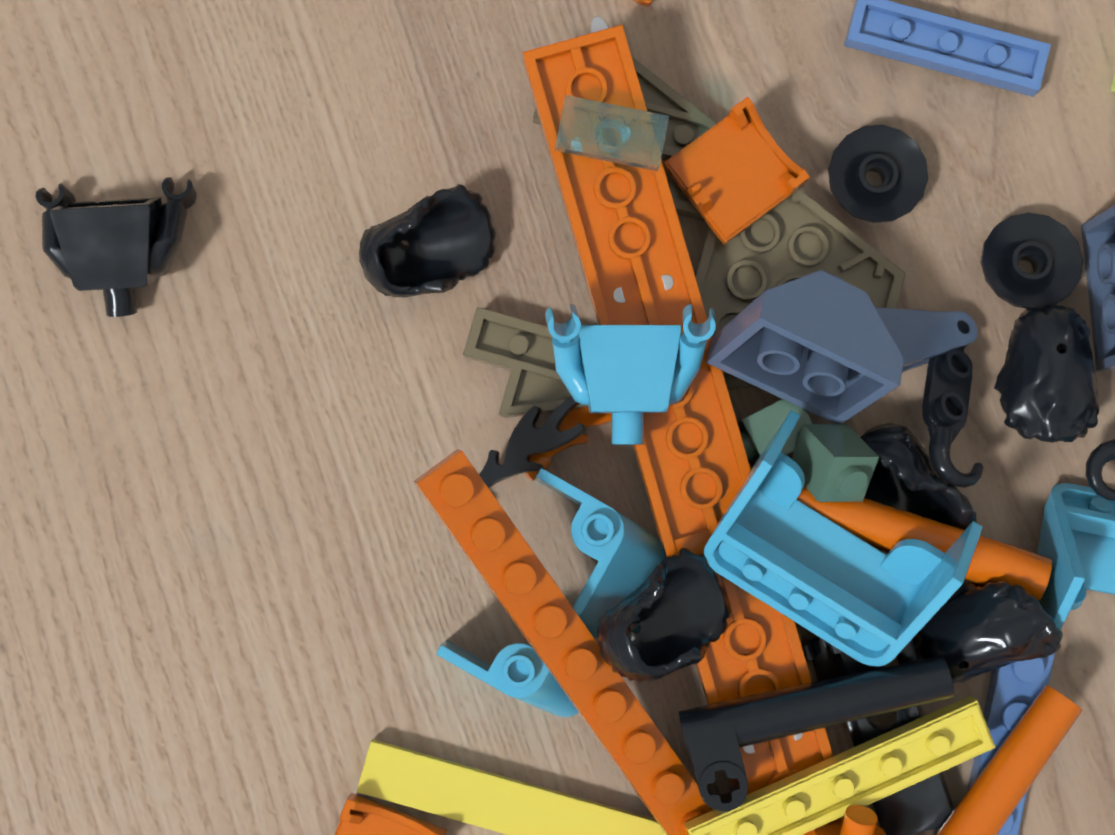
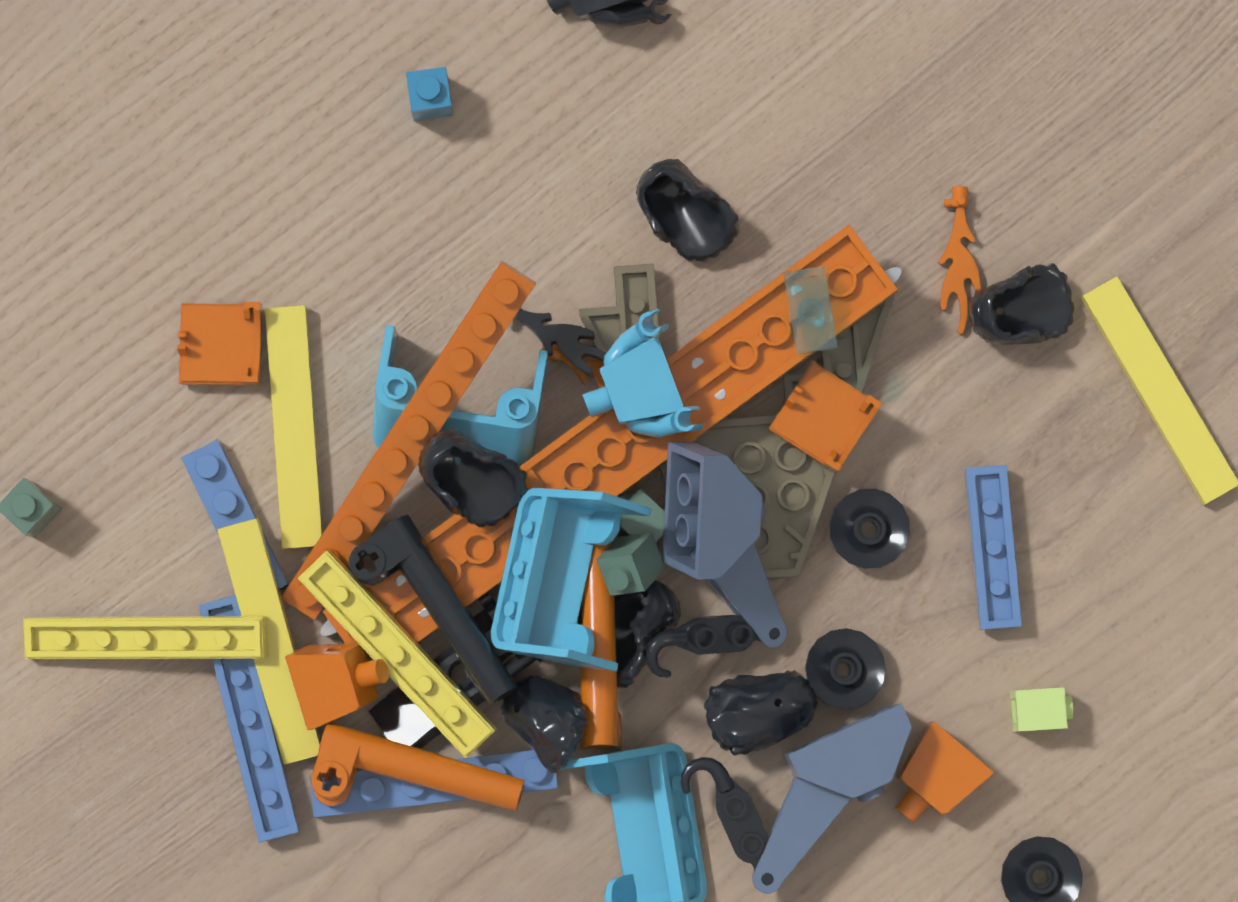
camera: 70 degrees right, 0 degrees up
none -> dark azure brick [406,67,454,121]

